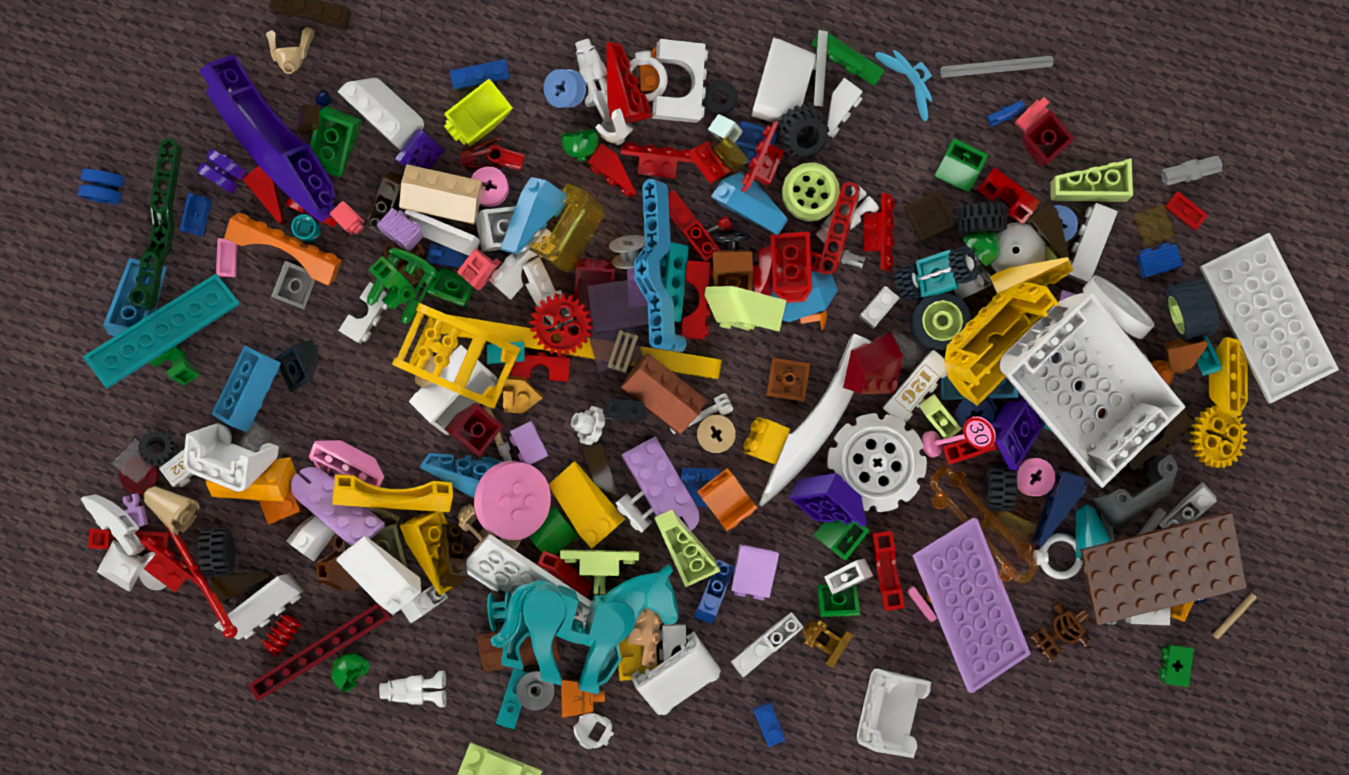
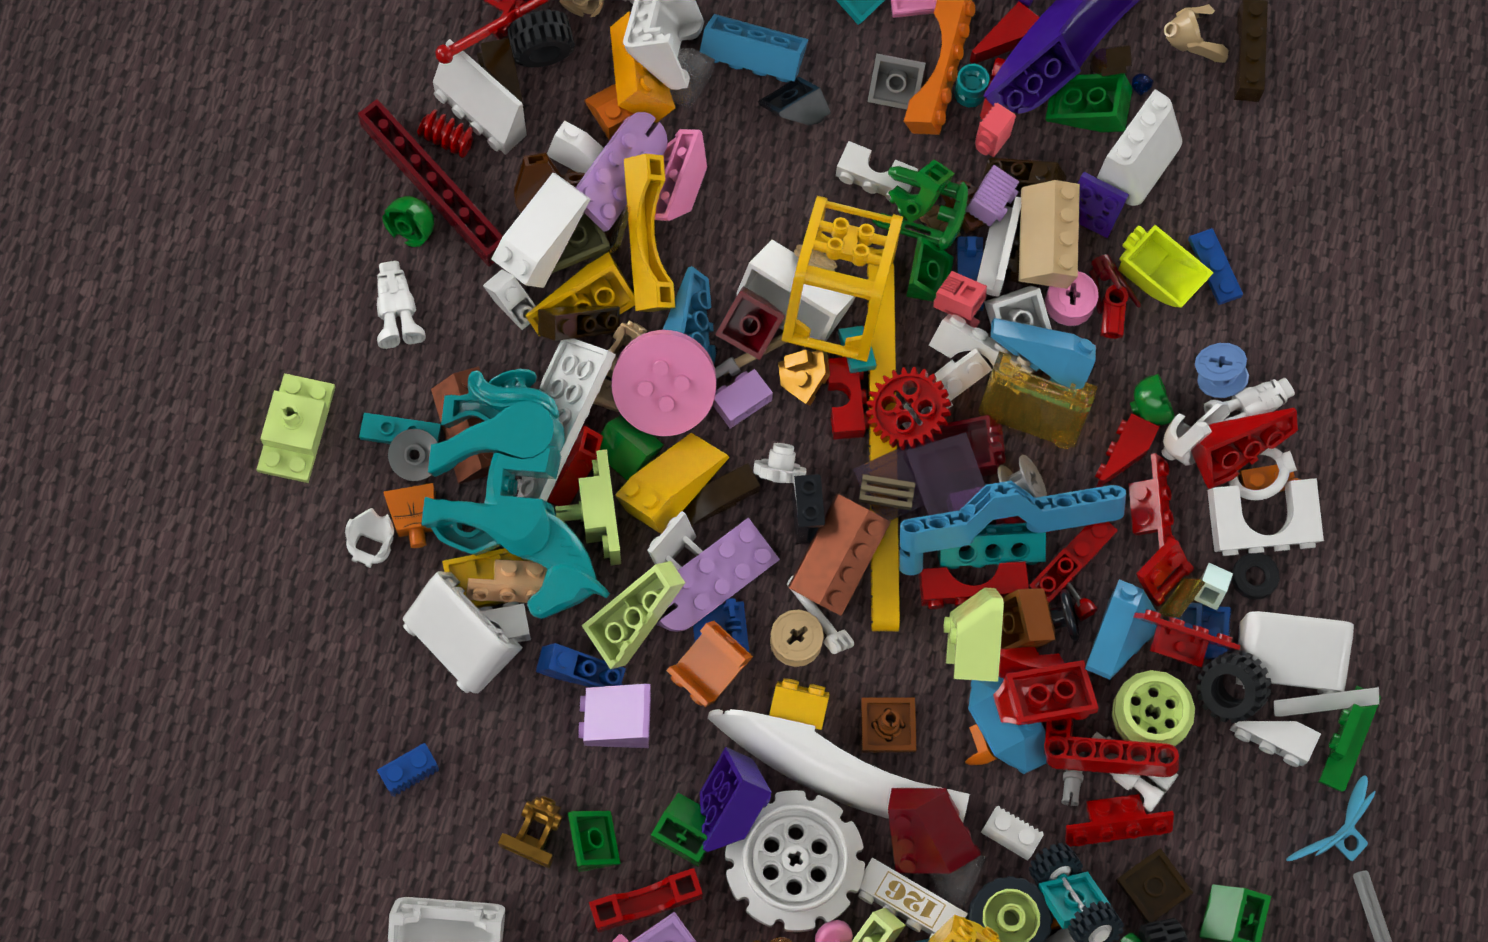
camera: 80 degrees right, 15 degrees down
white slope [731,612,804,677] -> none
white slope [825,559,873,594] -> none

